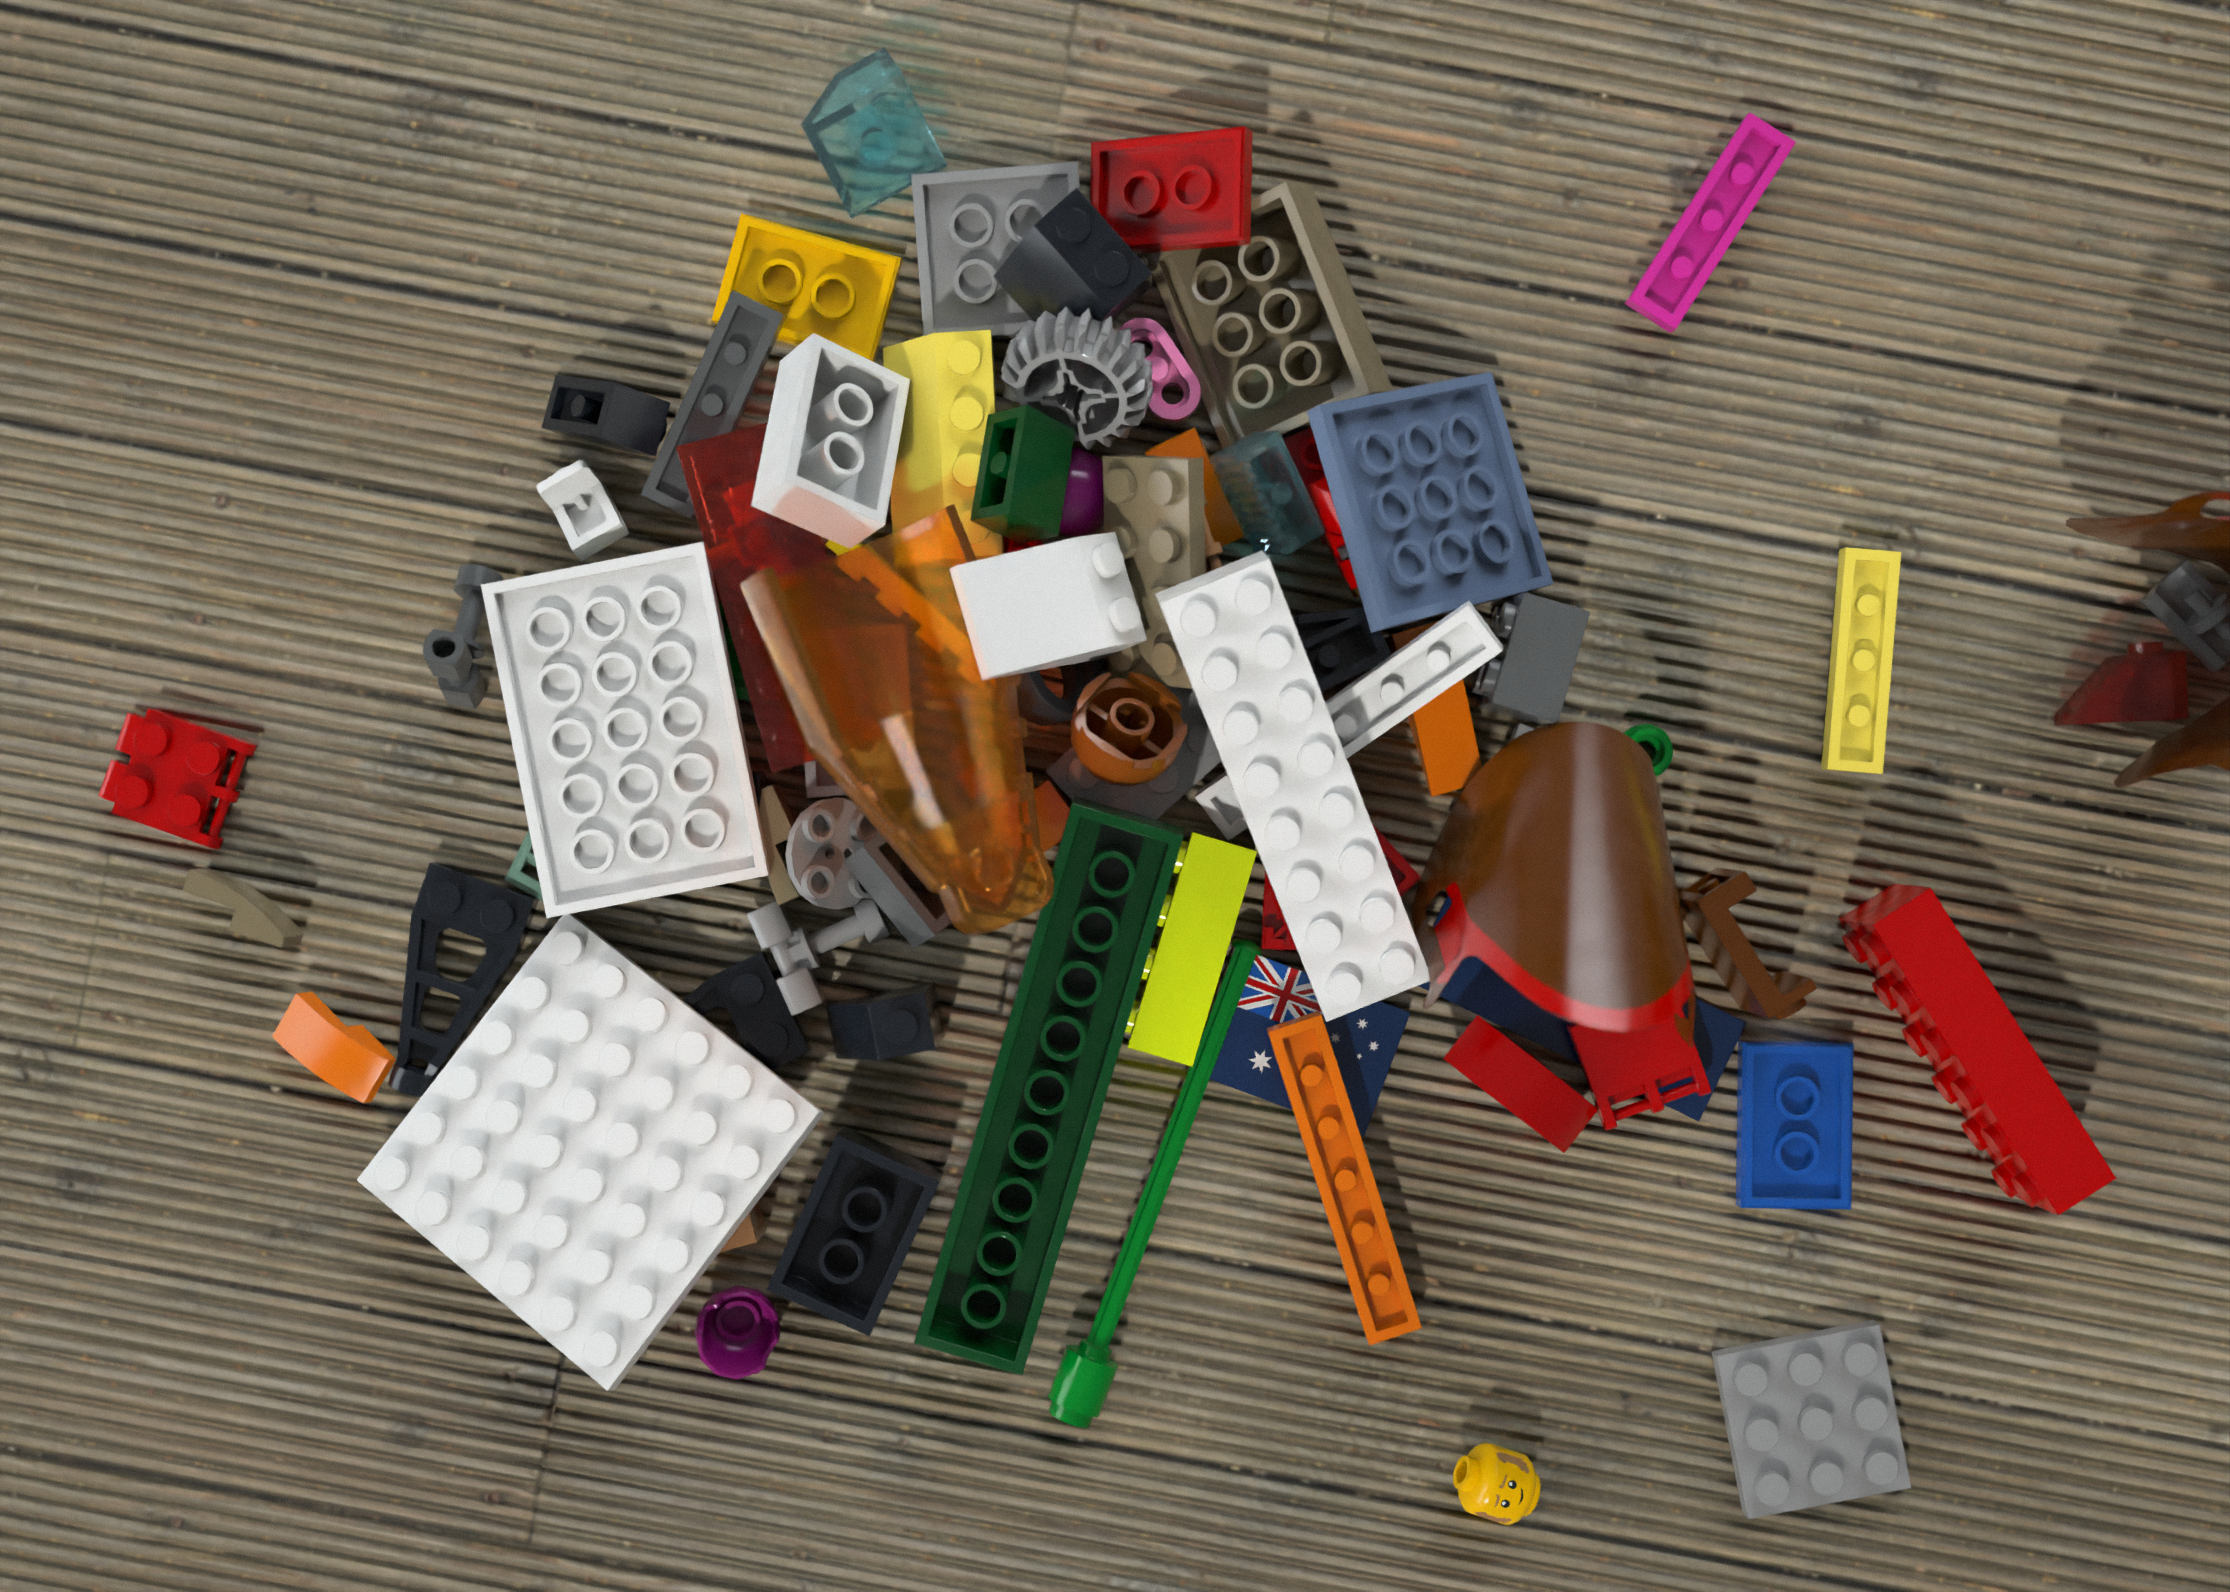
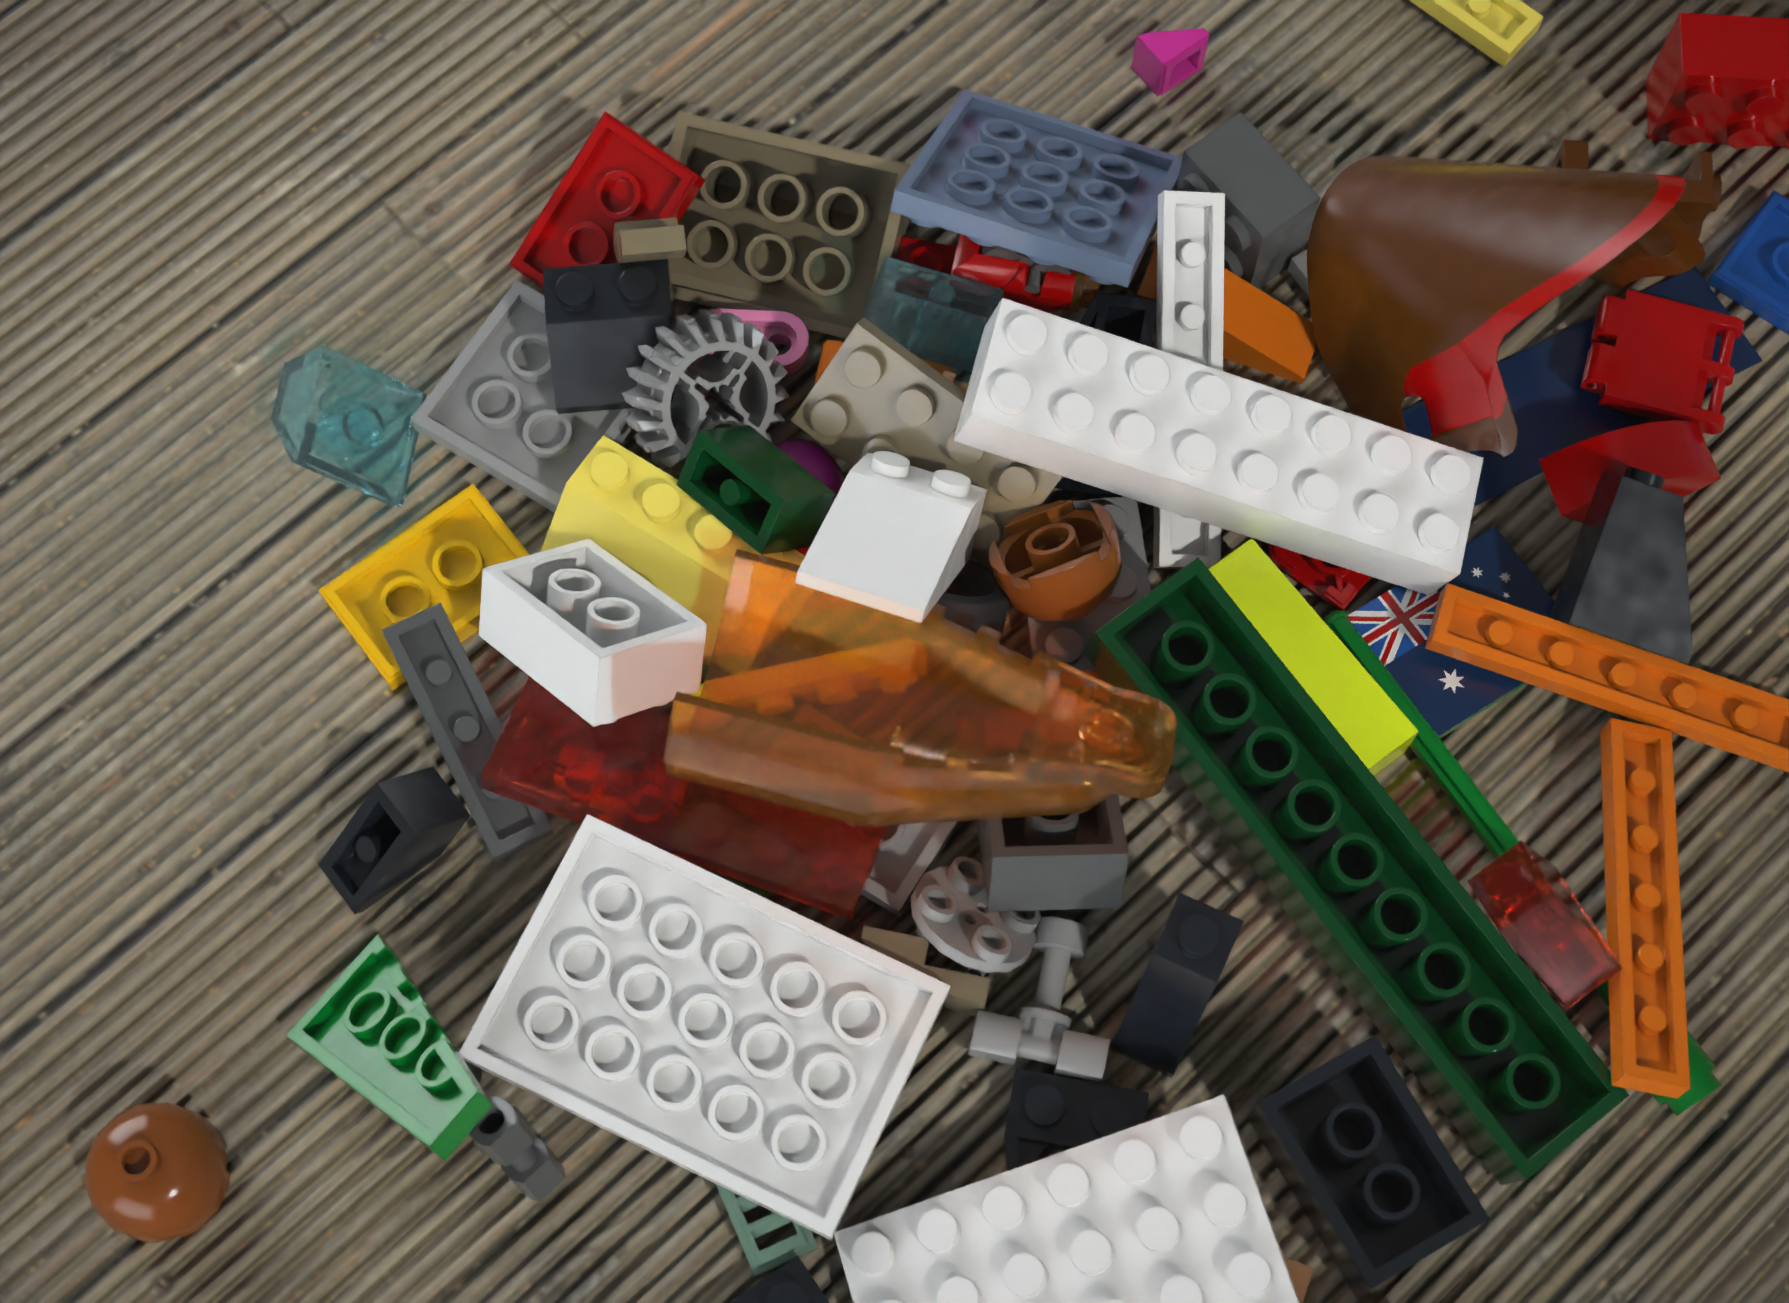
camera: 50 degrees left, 20 degrees down
white bracket [536,459,630,561] -> none
none -> dark orange cylinder [84,1103,230,1243]
none -> wing [286,934,493,1161]
none -> dark tan slope [613,217,687,263]
none -> dark pink slope [1131,28,1209,97]
none -> clear red slope [1468,841,1623,1008]
none -> black slope [1549,466,1693,664]
none -> orange plate [1600,718,1690,1099]

